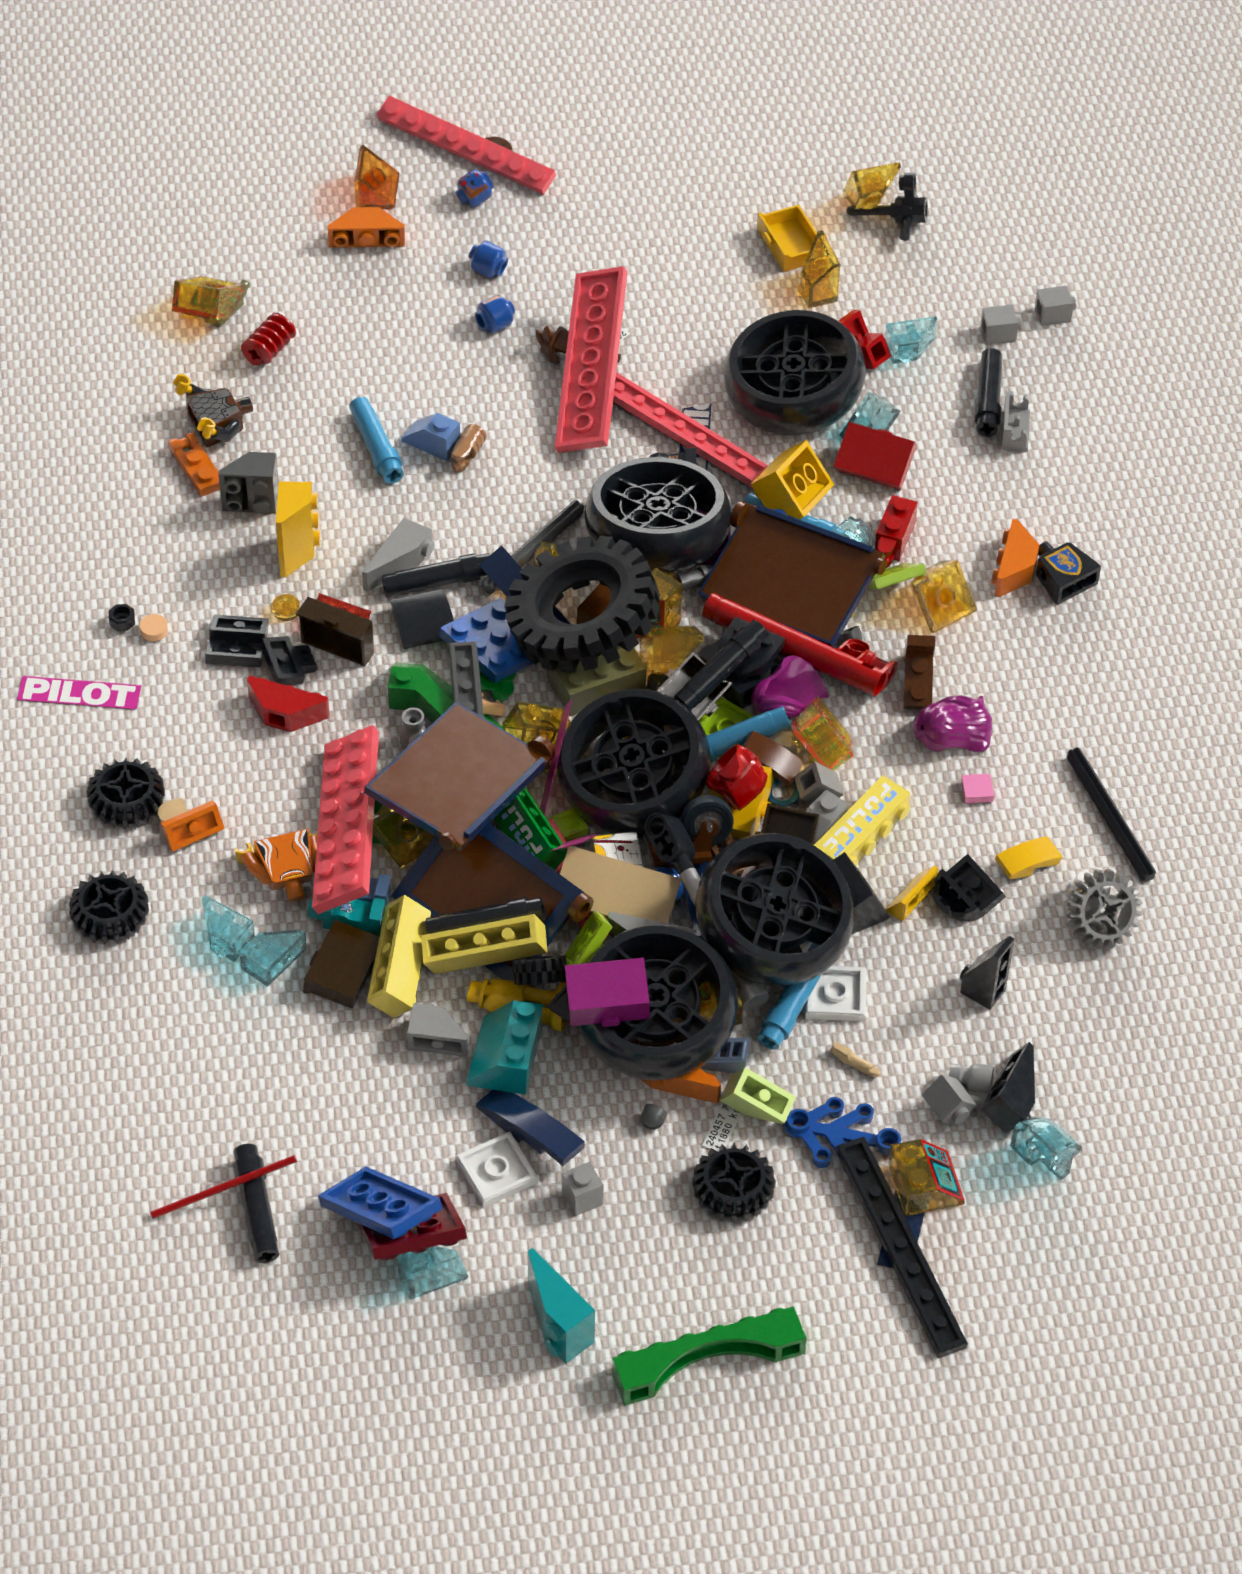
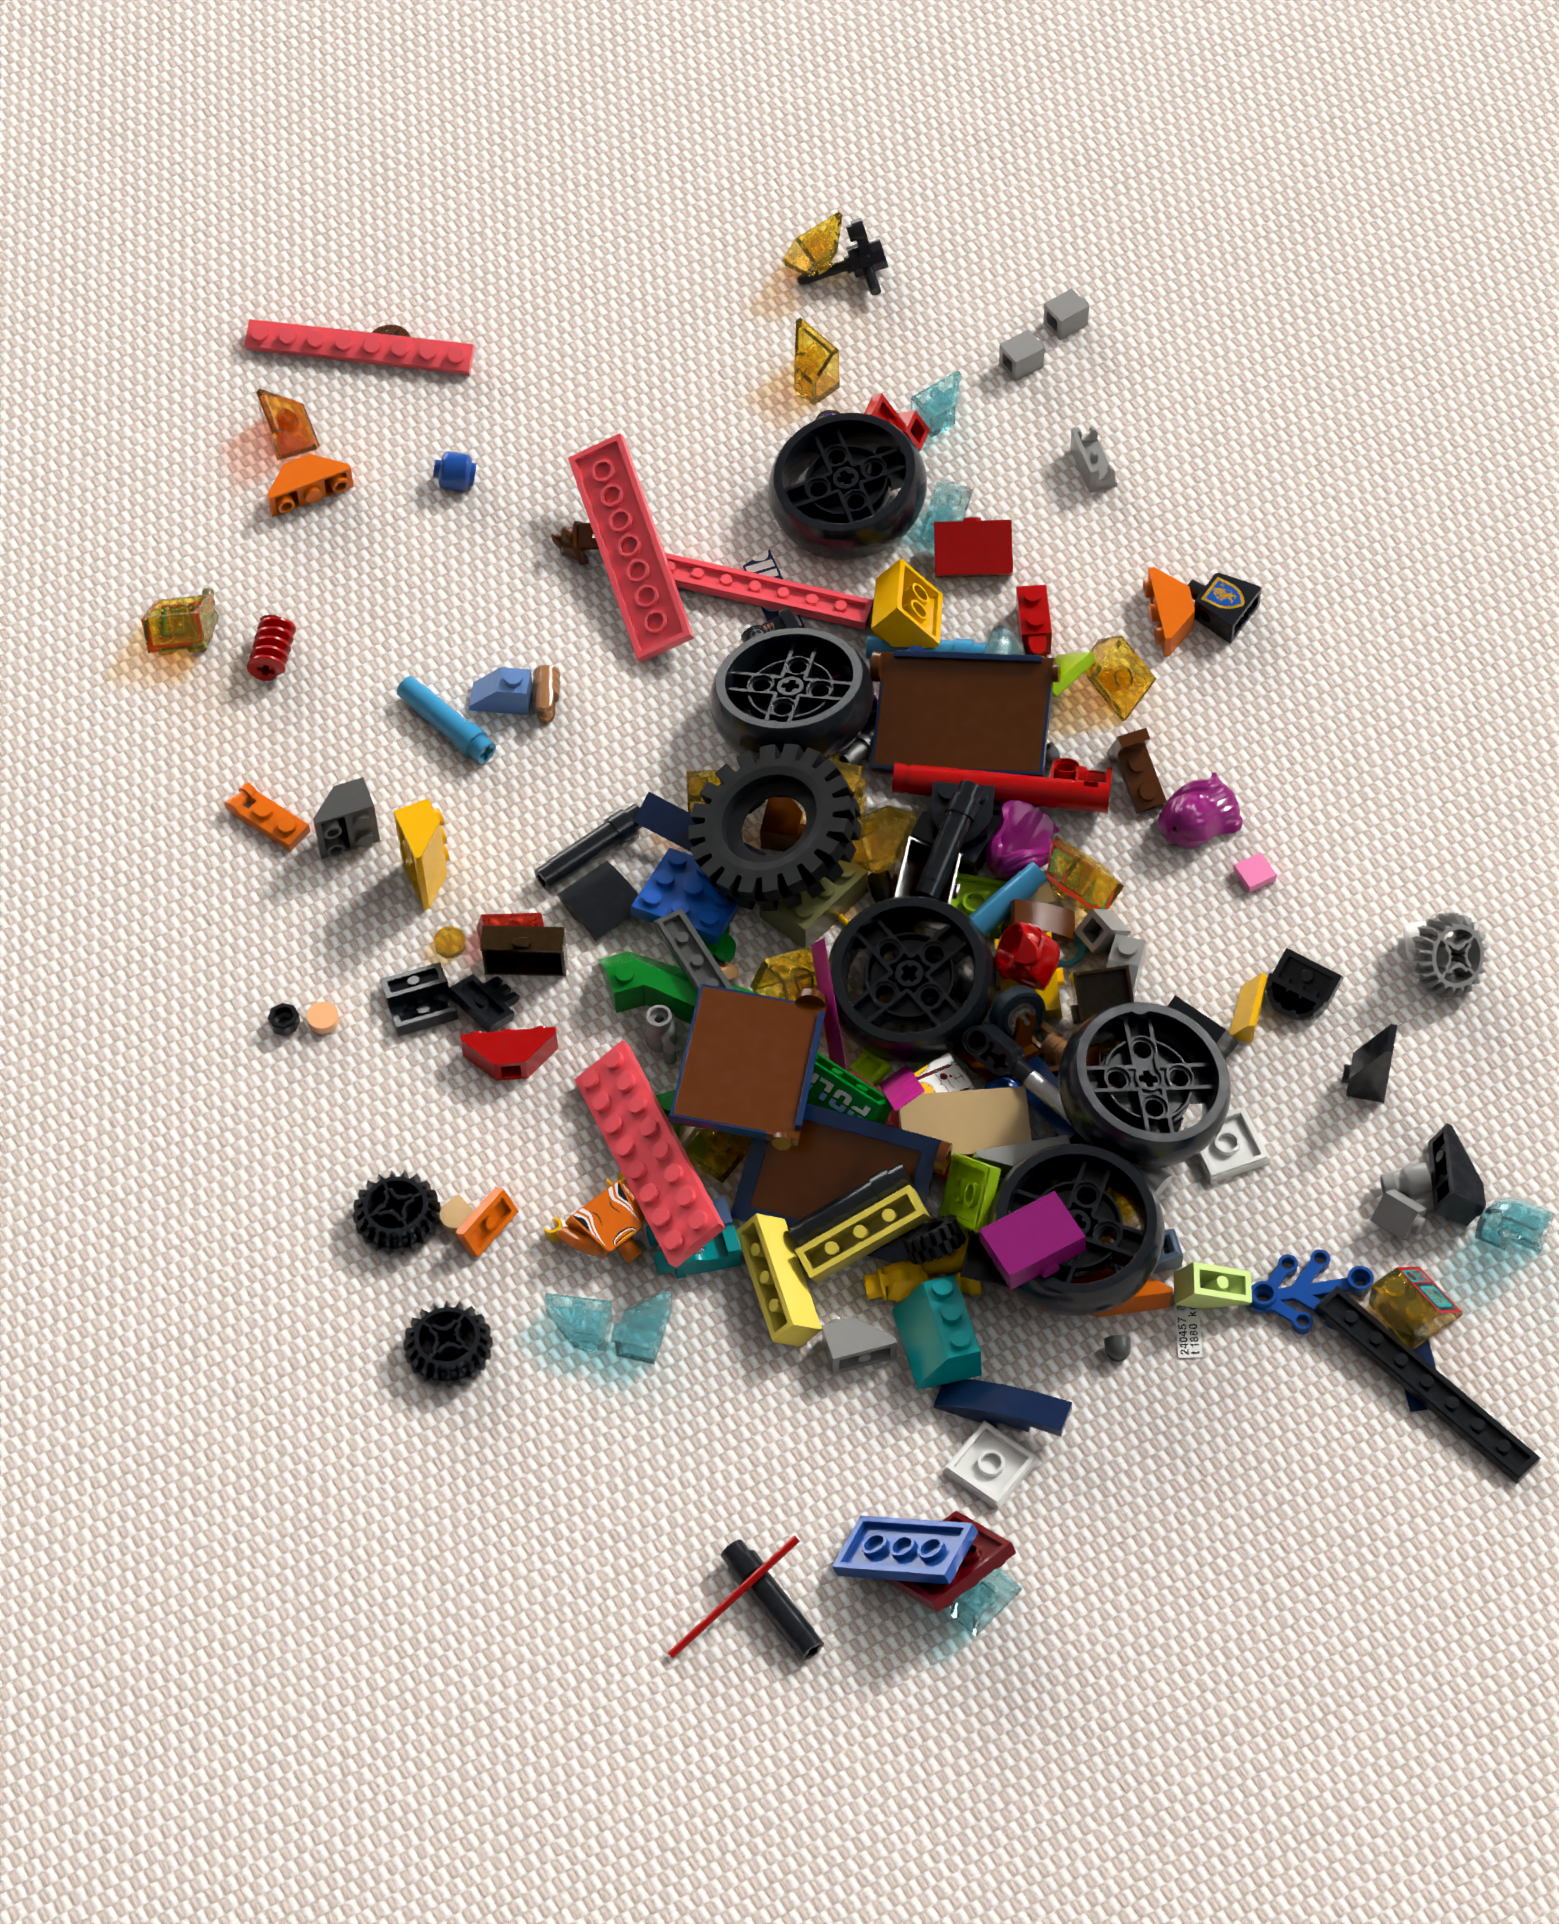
camera: 20 degrees left, 5 degrees up
sticker [17,676,142,709] -> none
torso [173,374,253,448] -> none
dark brown container [303,920,379,1009] -> none
light grey slope [362,518,434,591] -> none
blue head [455,169,494,207] -> none
blue head [475,295,515,333] -> none
dark grey axle [481,500,585,594] -> none
teal slope [528,1247,595,1364] -> none
light grey brick [562,1161,604,1217] -> none
green arch [612,1306,807,1406] -> none
black gear [692,1142,776,1223] -> none
yellow container [757,204,826,272] -> none
dark azure piece [757,943,823,1050] -> none
light yellow brick [814,775,910,867] -> none
tan piece [830,1042,880,1078] -> none
black piece [974,348,1002,437] -> none
yellow slope [994,836,1063,879] -> none
black axle [1067,747,1156,882] -> none

